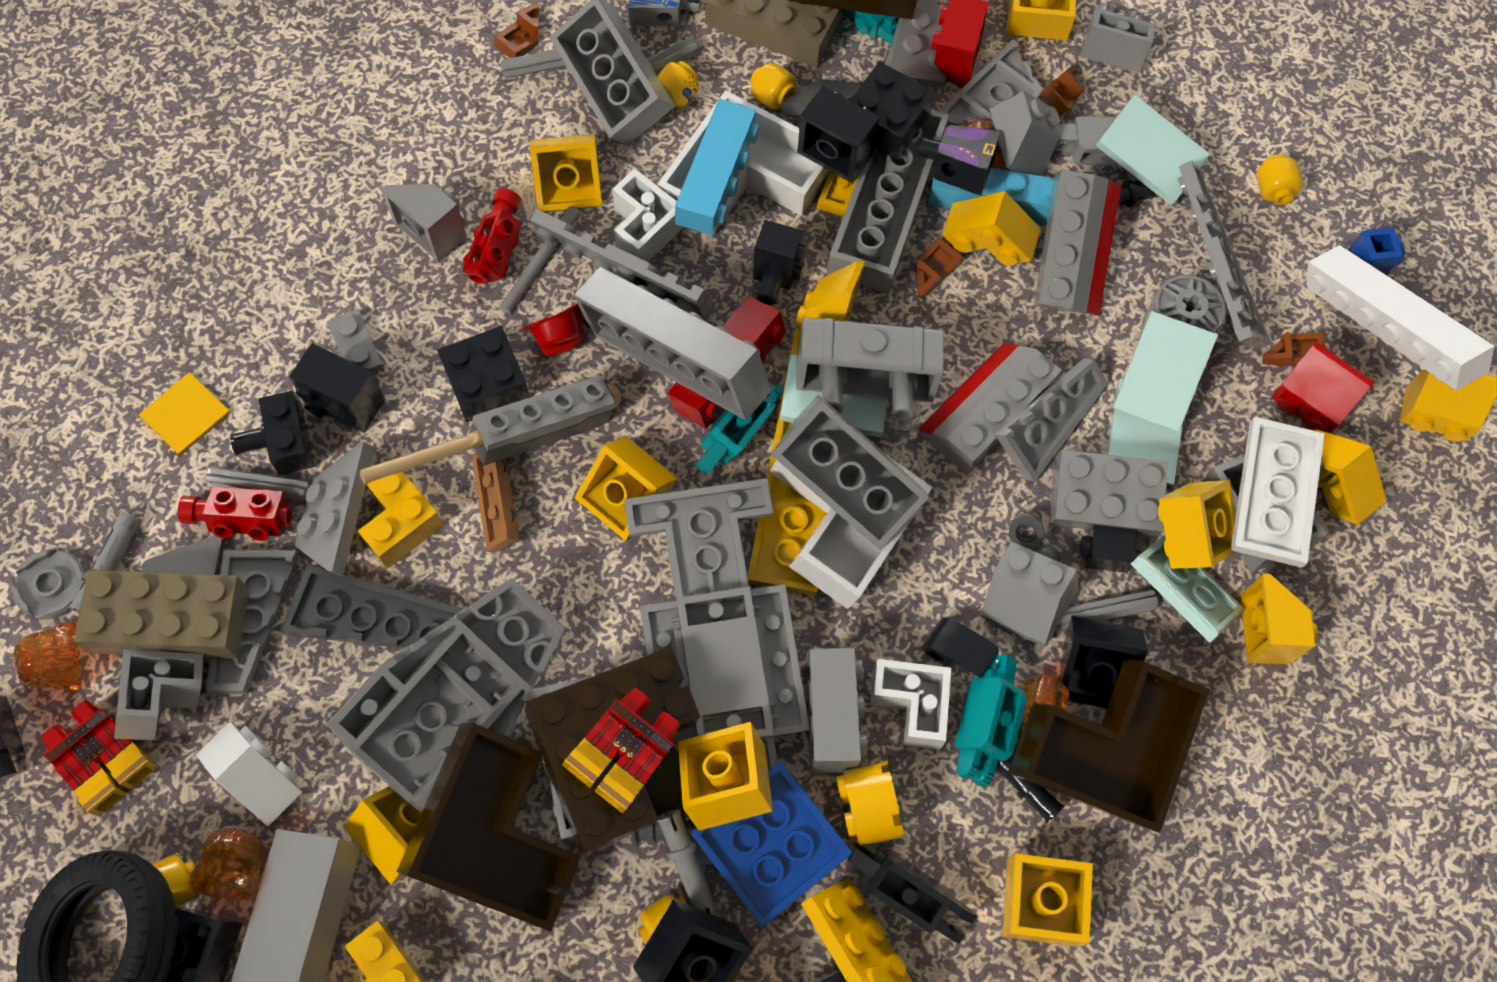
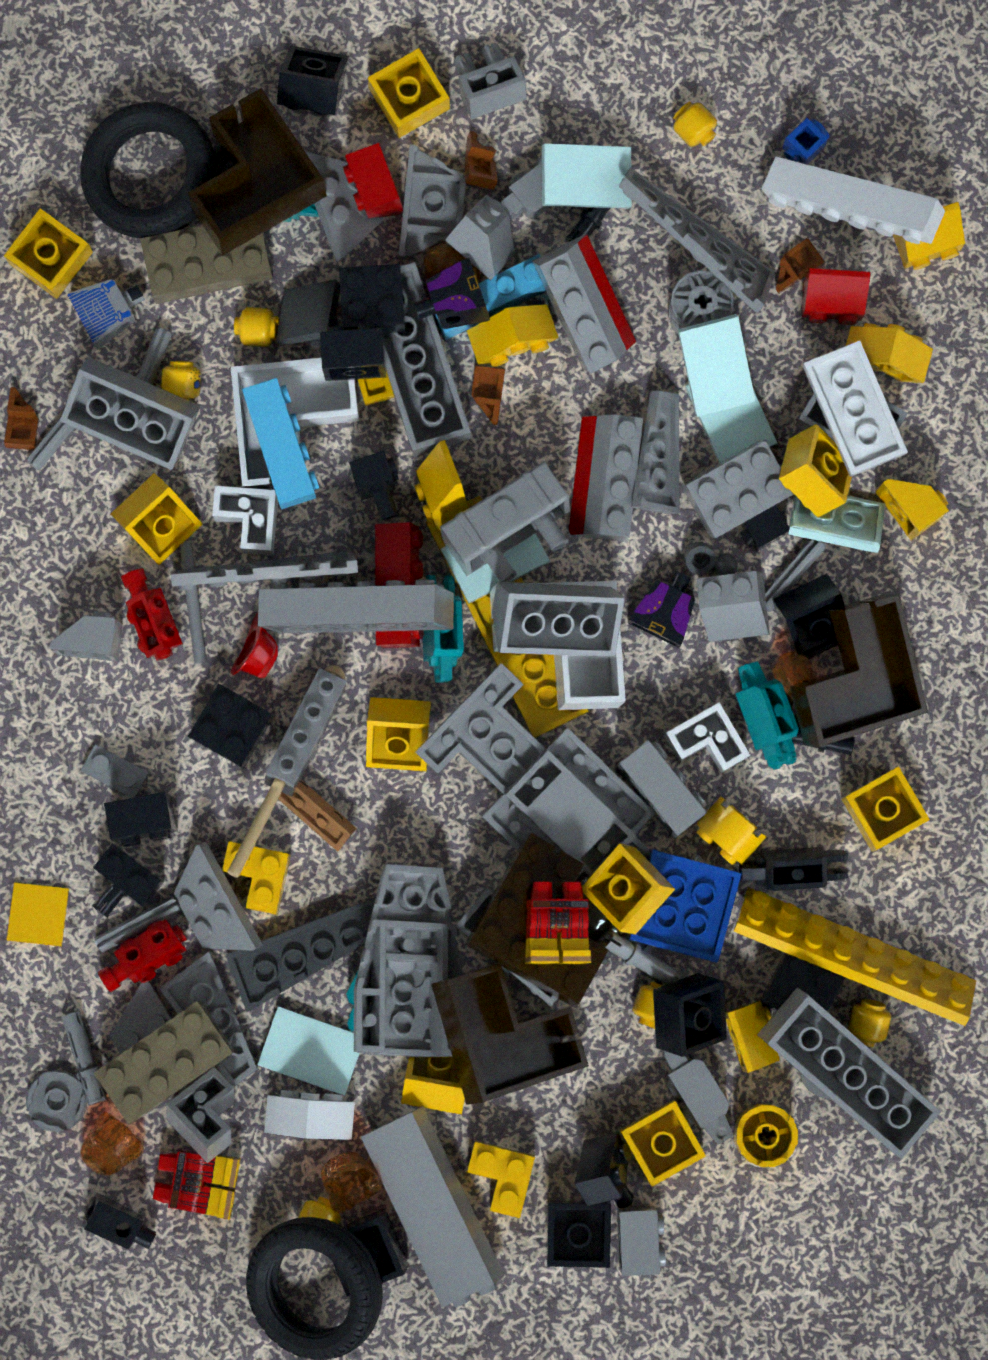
camera: 35 degrees left, 15 degrees up
black panel [922,617,999,678] -> none
none -> light aqua tile [257,1006,360,1096]
none -> torso [628,571,695,648]

